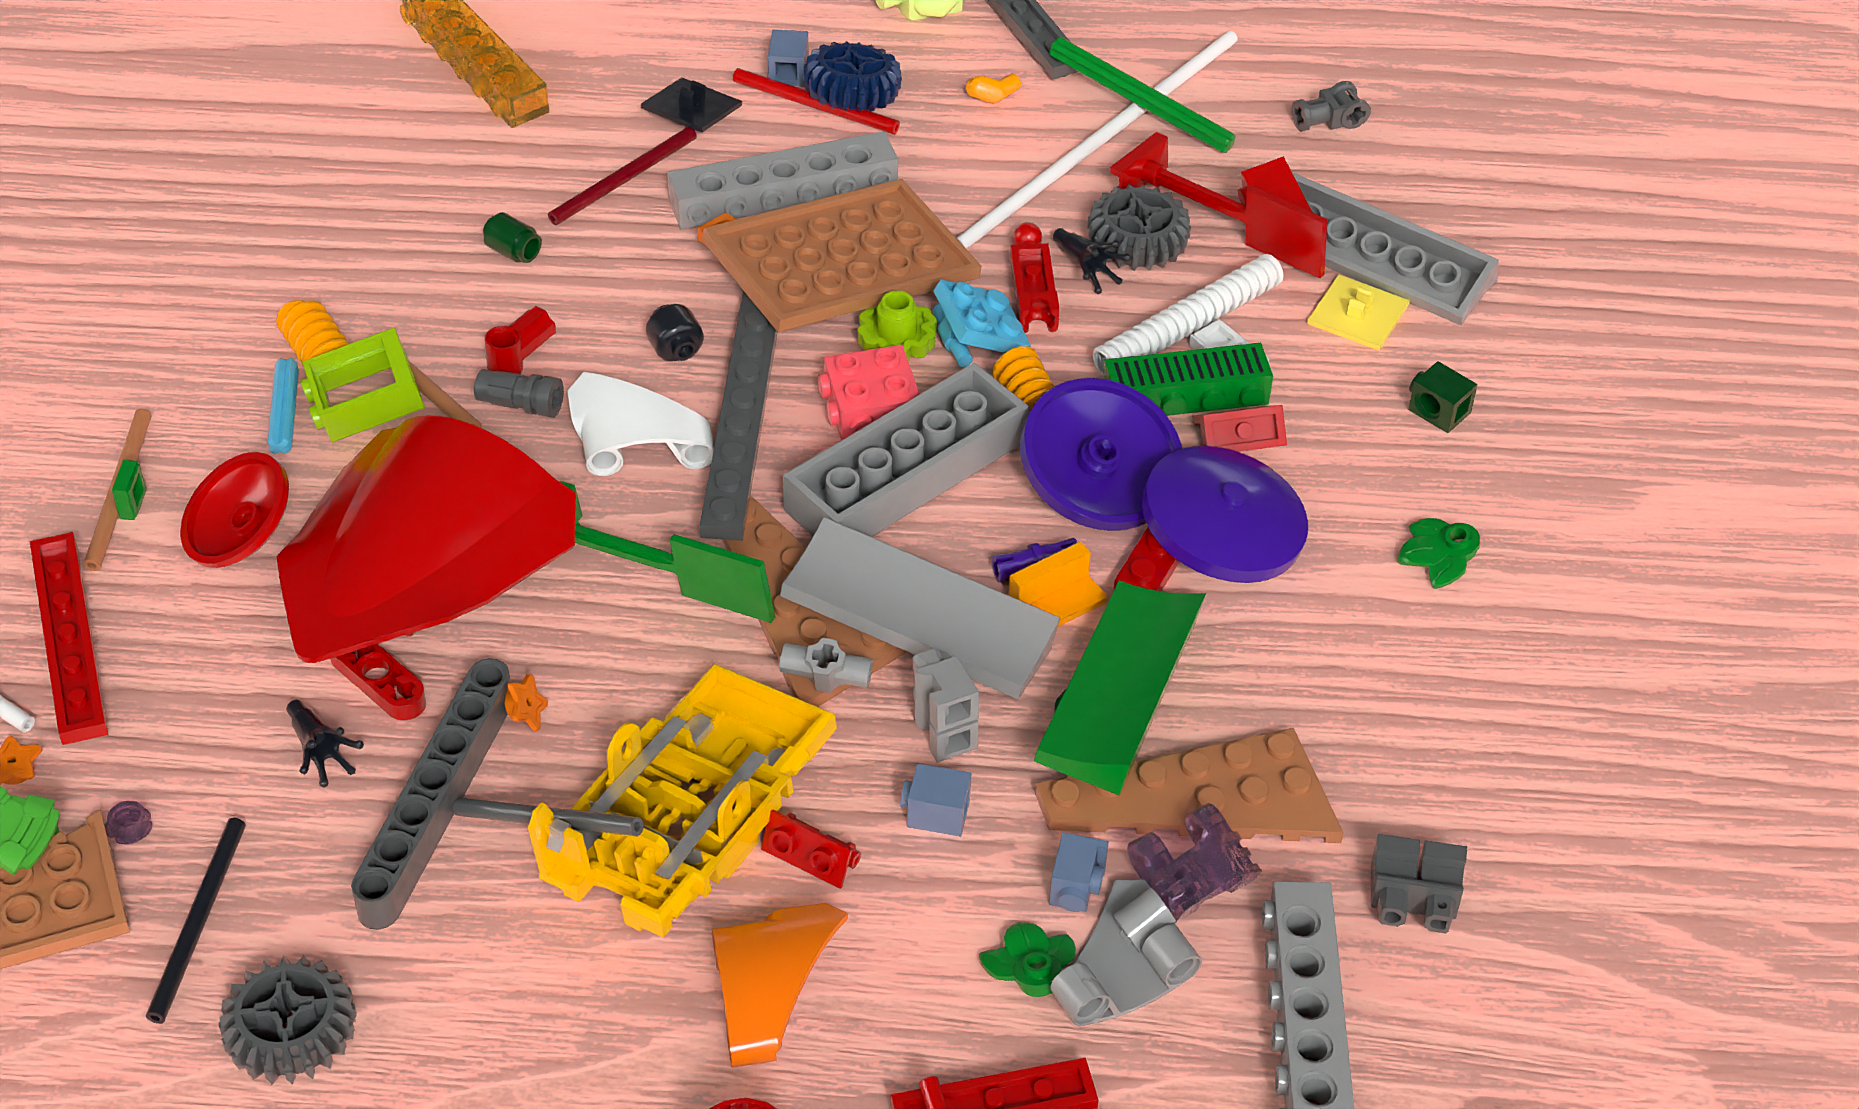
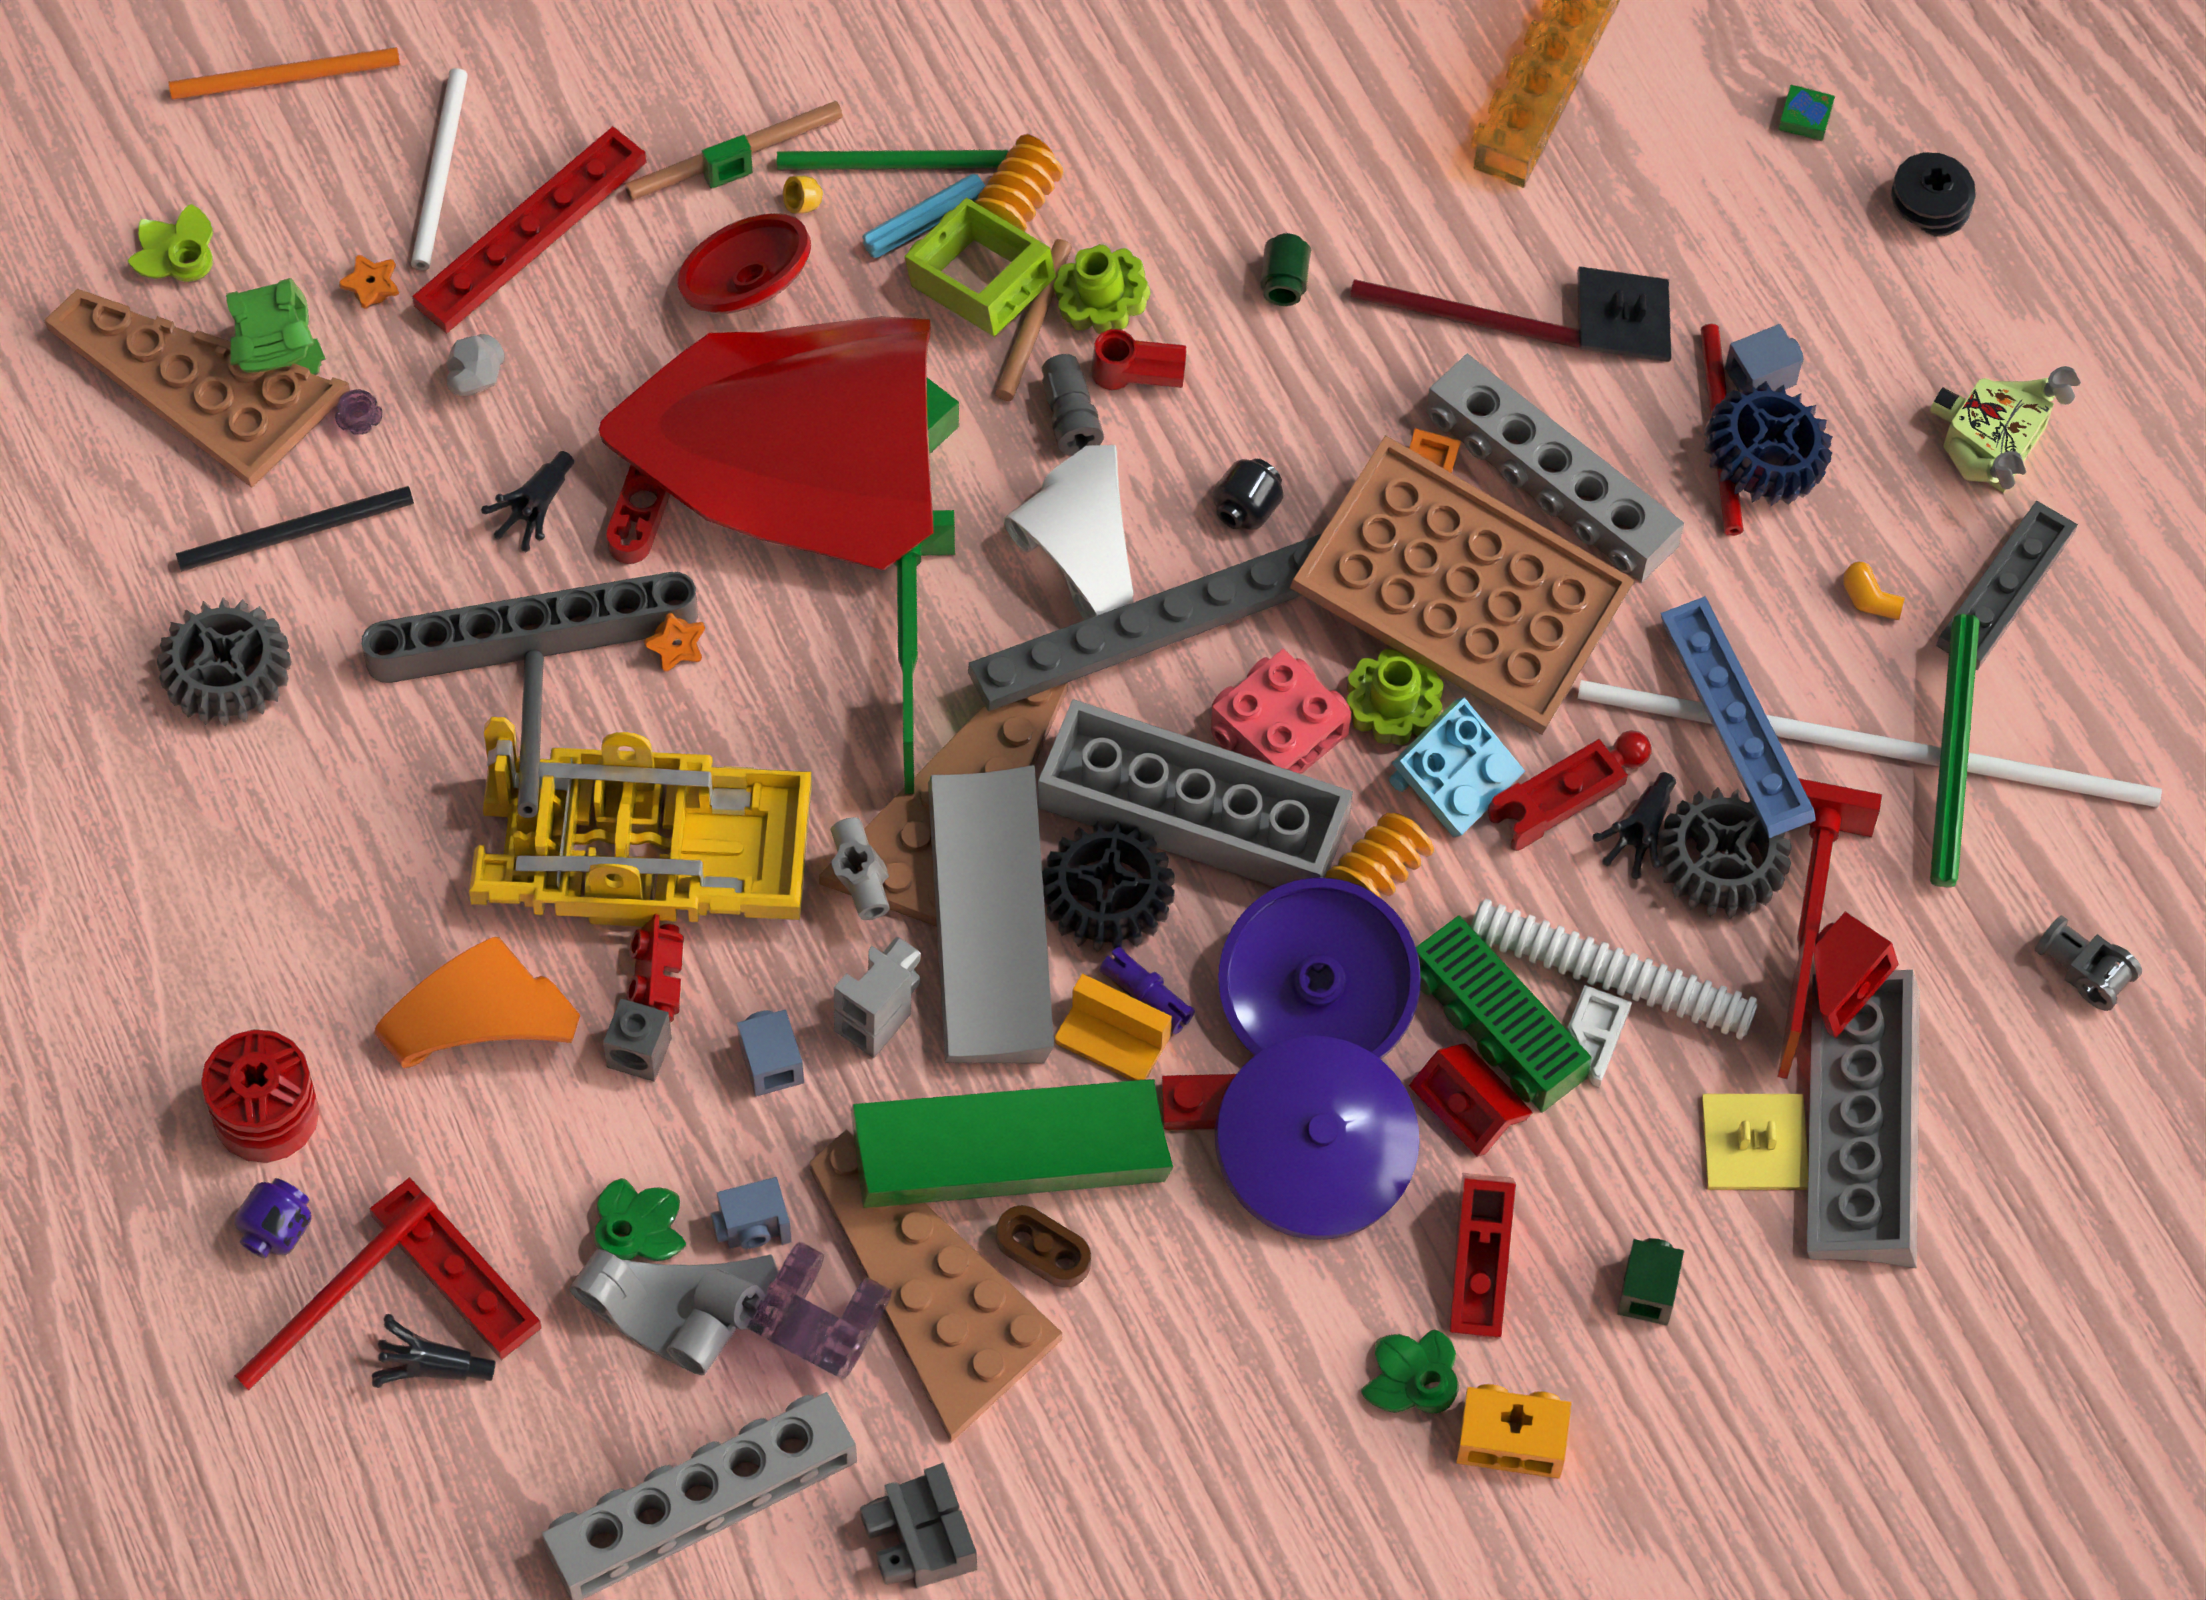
camera: 60 degrees right, 15 degrees up
none -> light grey rock [447,334,505,396]
none -> dark grey brick [603,998,672,1082]
none -> green piece [777,150,1008,170]
none -> yellow hinge [783,176,823,214]
none -> reddish brown plate [997,1205,1091,1287]
none -> black gear [1042,821,1175,953]
none -> lime plant [1054,244,1151,334]
none -> red slope [1449,1173,1516,1337]
none -> light orange brick [1456,1384,1572,1479]
none -> medium blue plate [1661,596,1816,838]

